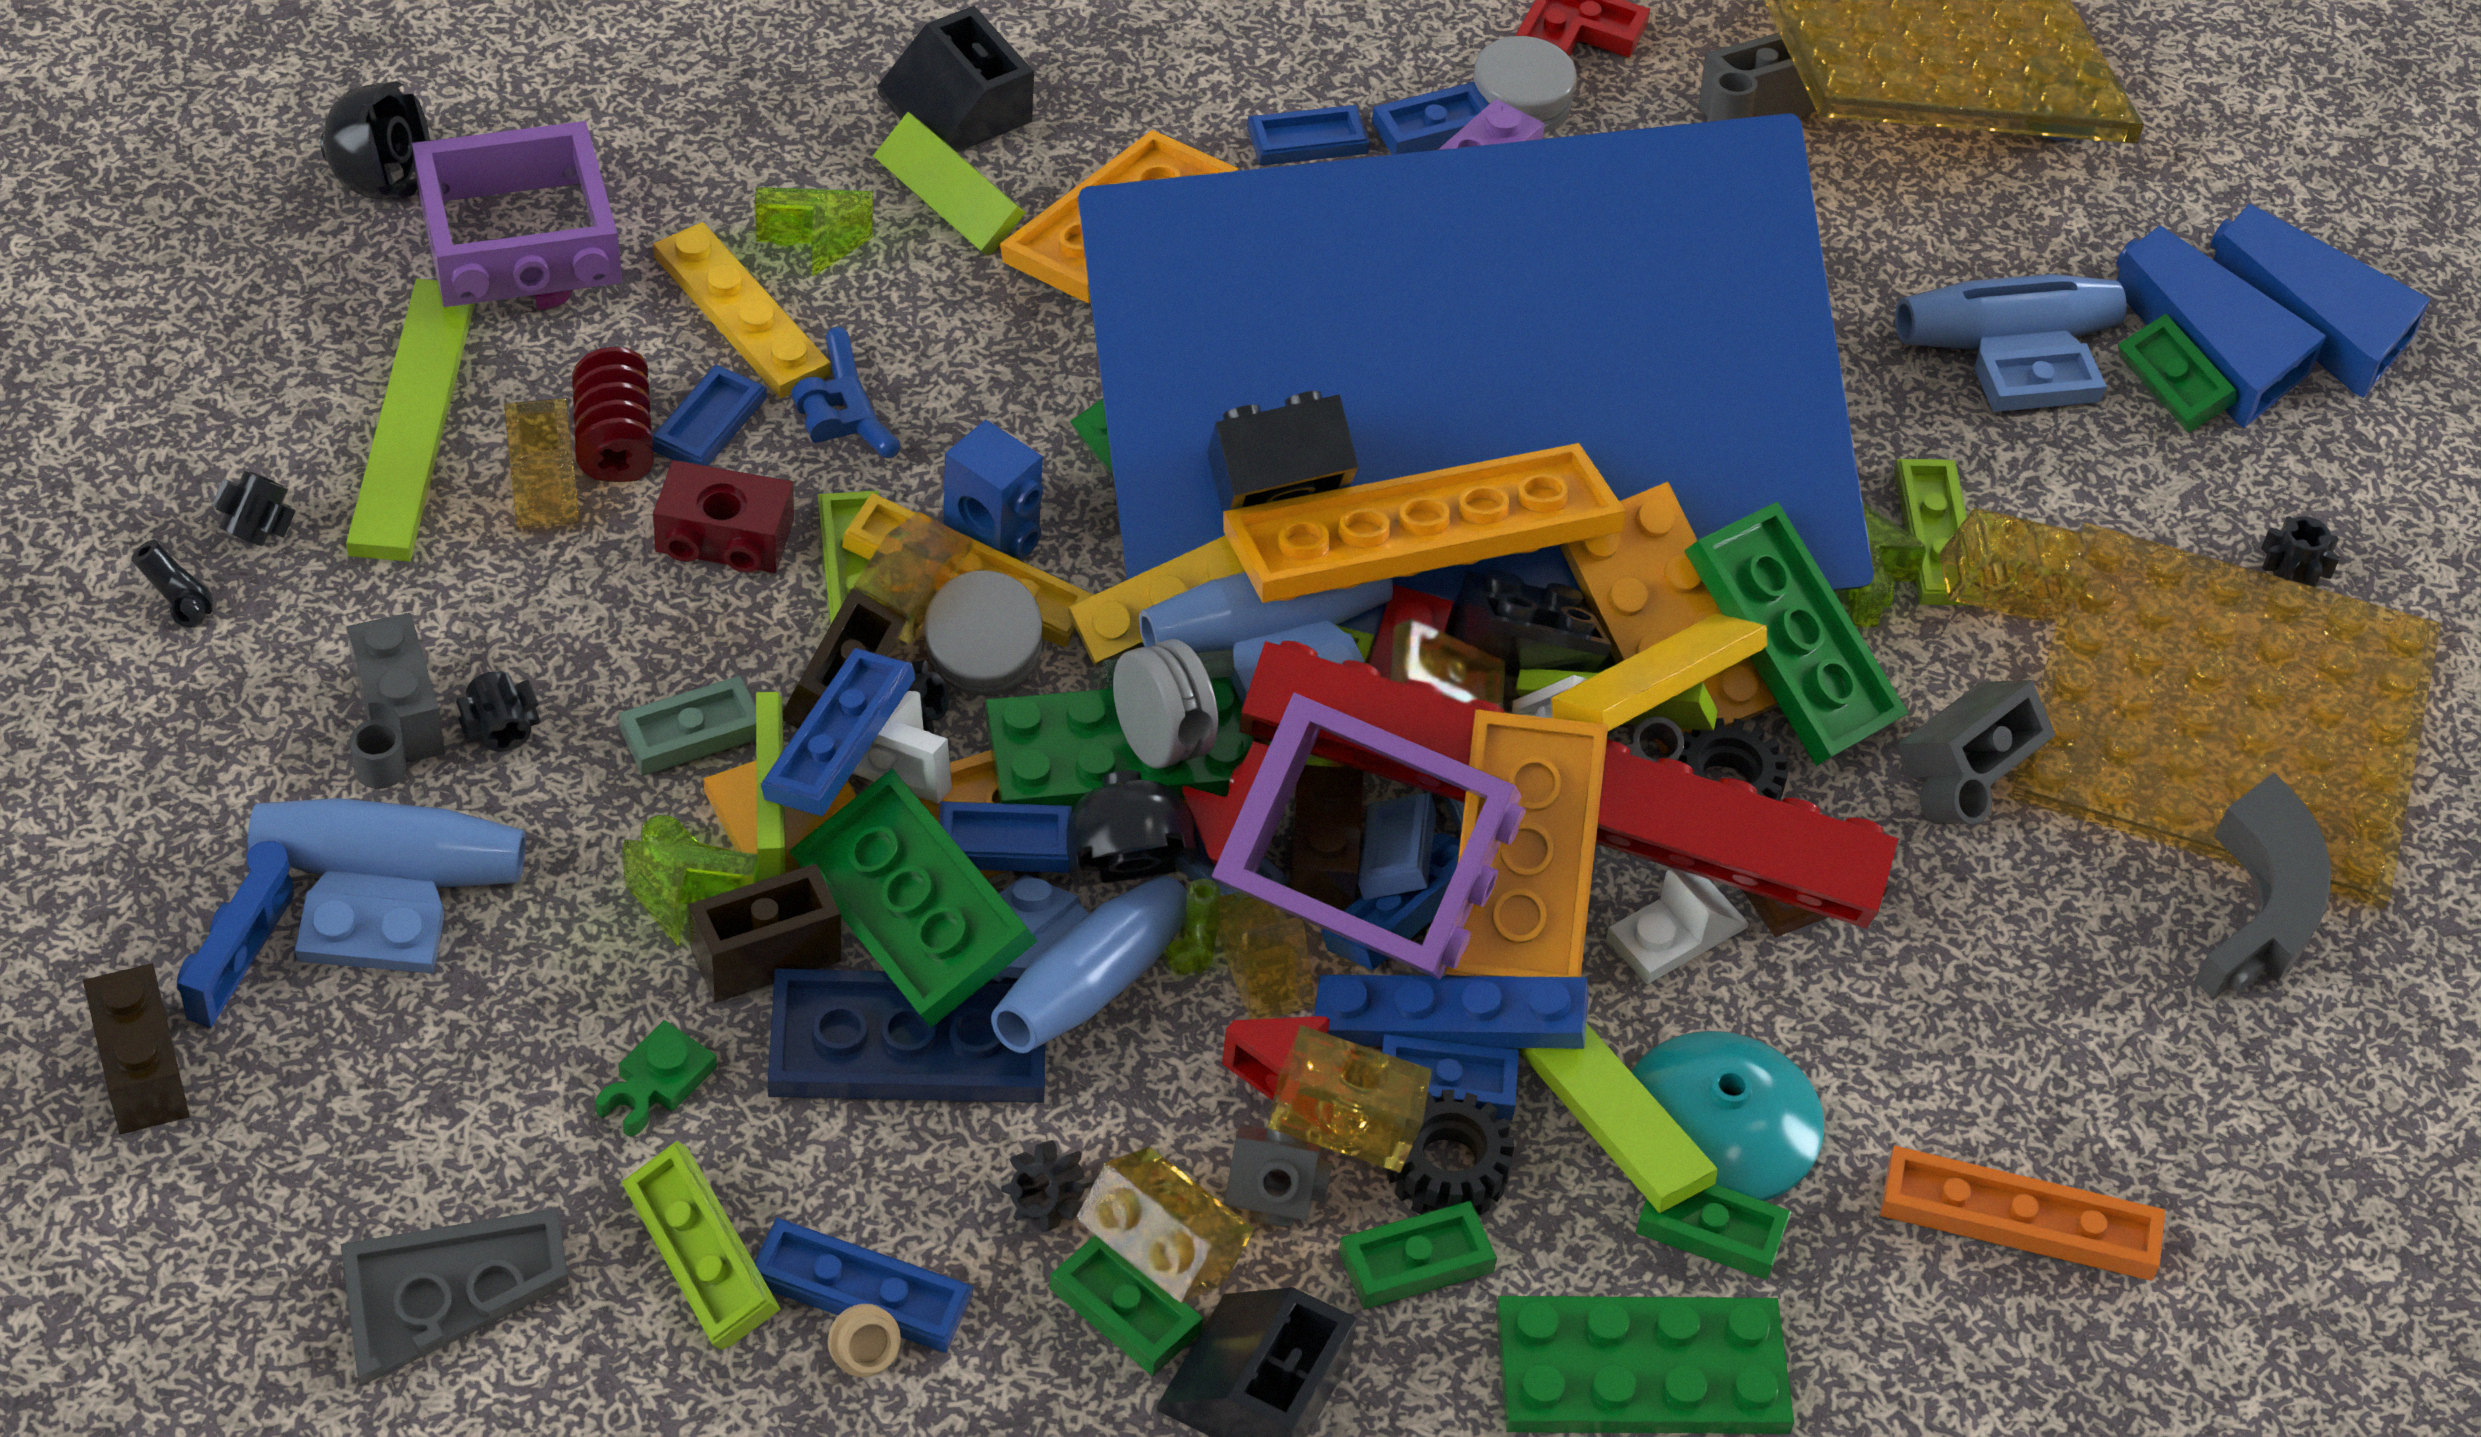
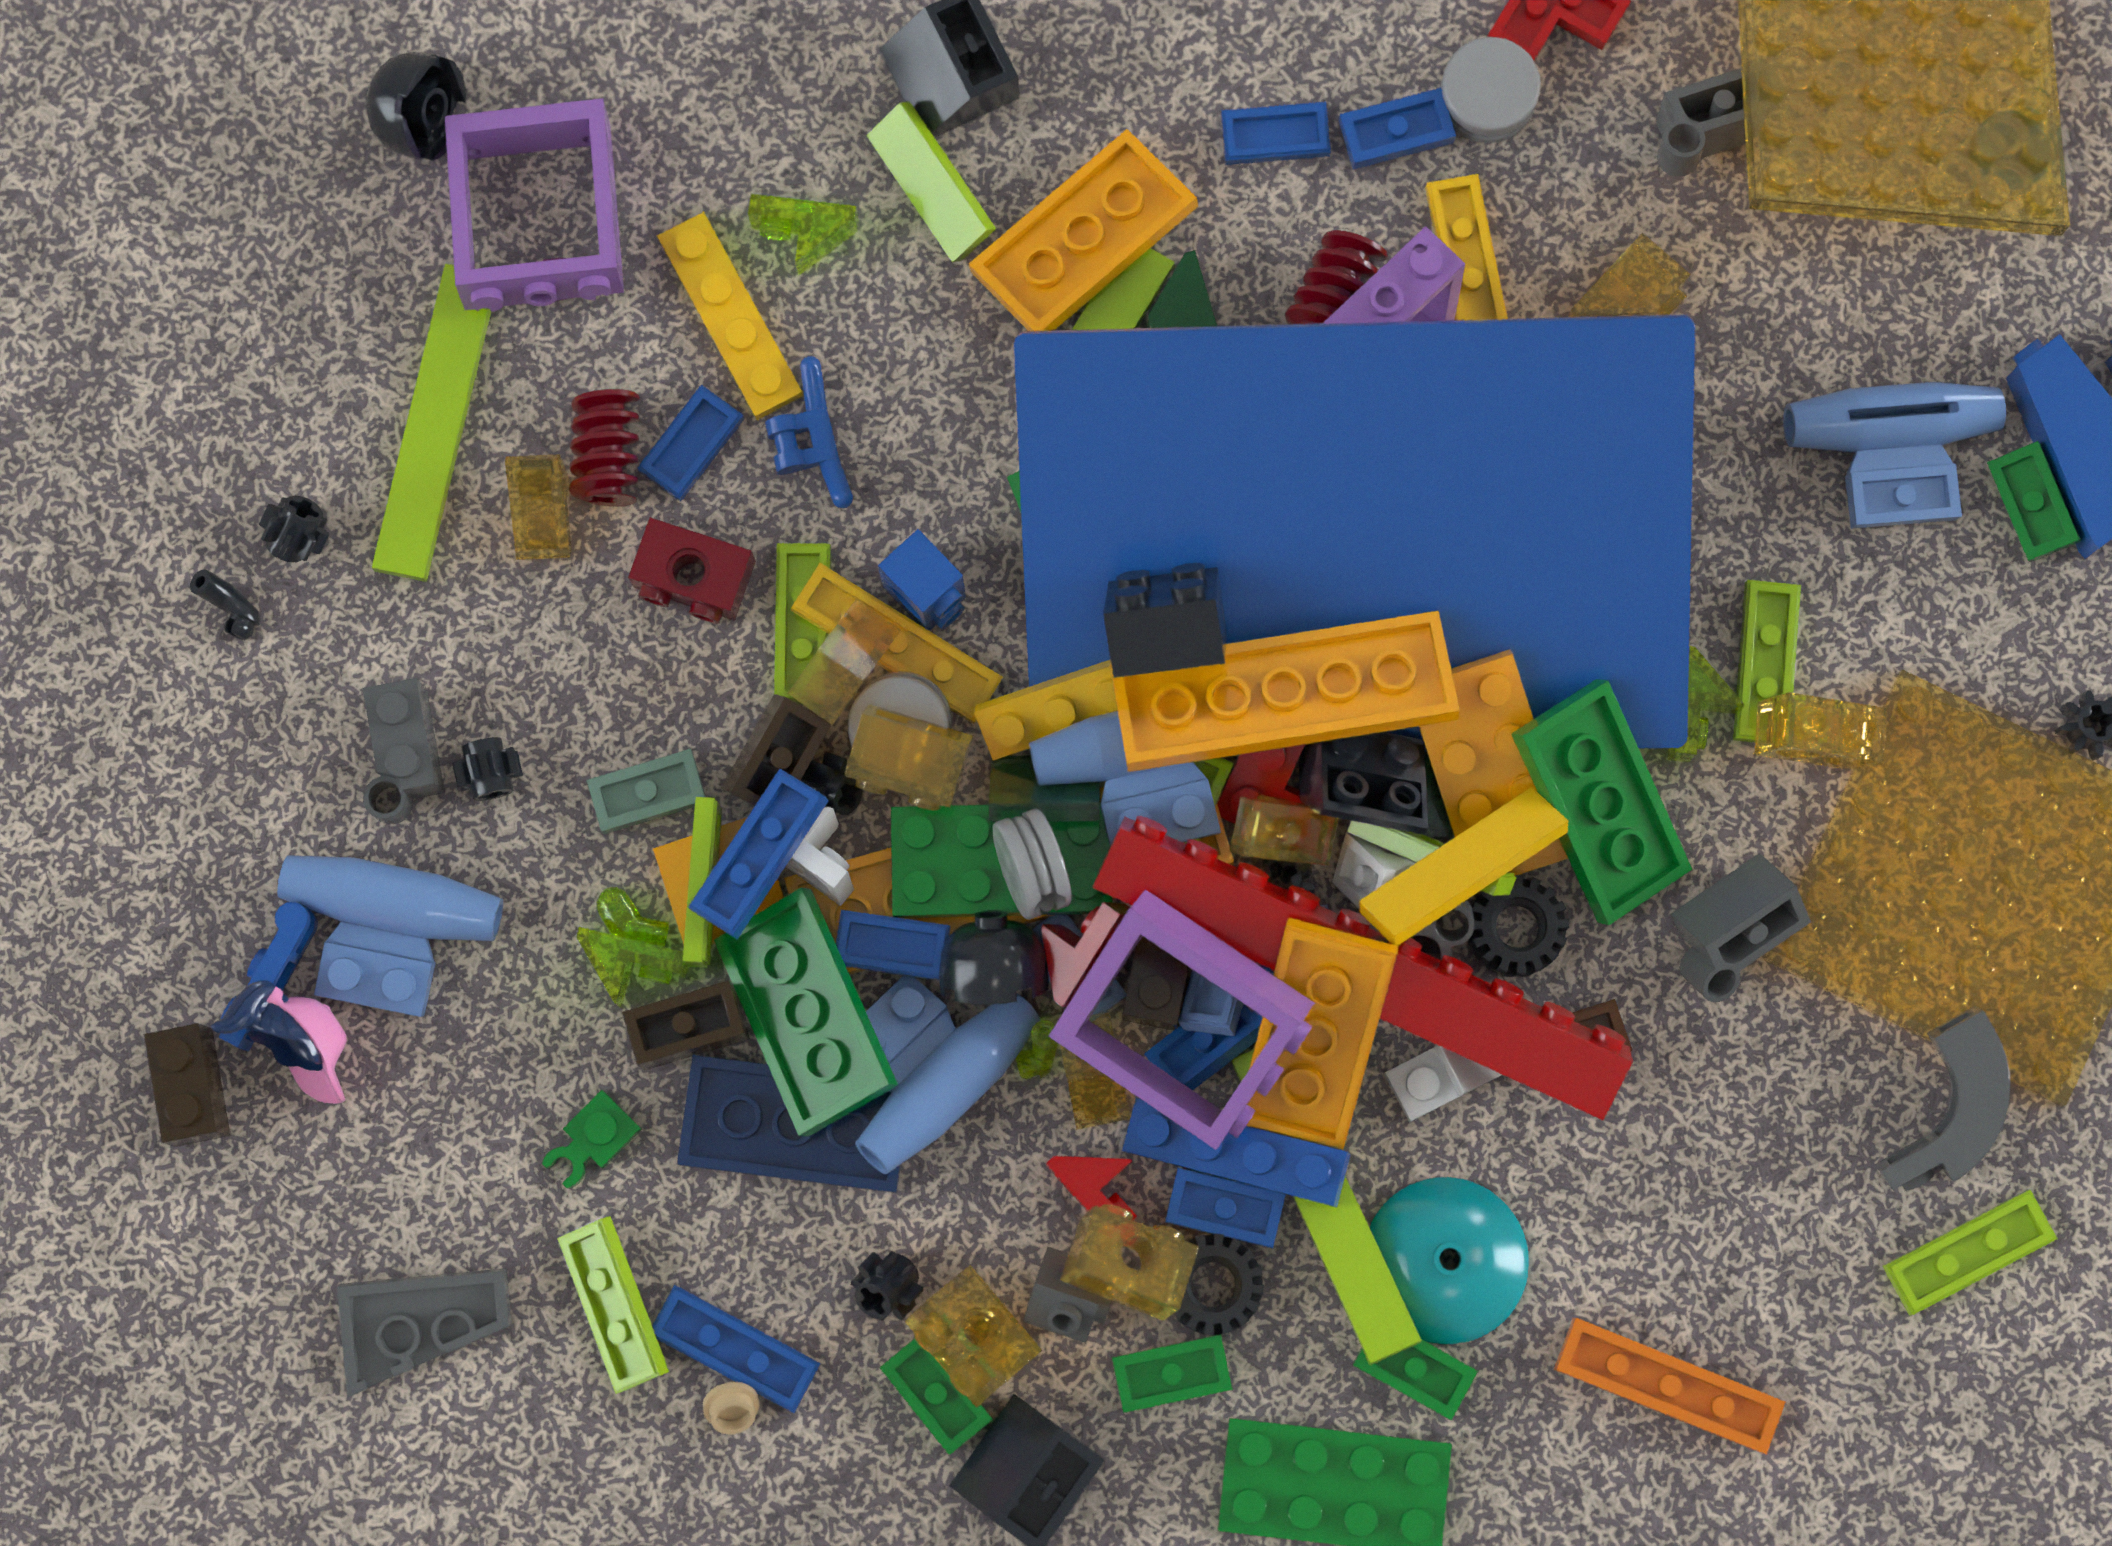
camera: 15 degrees right, 30 degrees up
none -> hair [211,980,347,1104]
none -> clear yellow brick [844,704,974,810]
none -> lime tile [1882,1189,2058,1316]

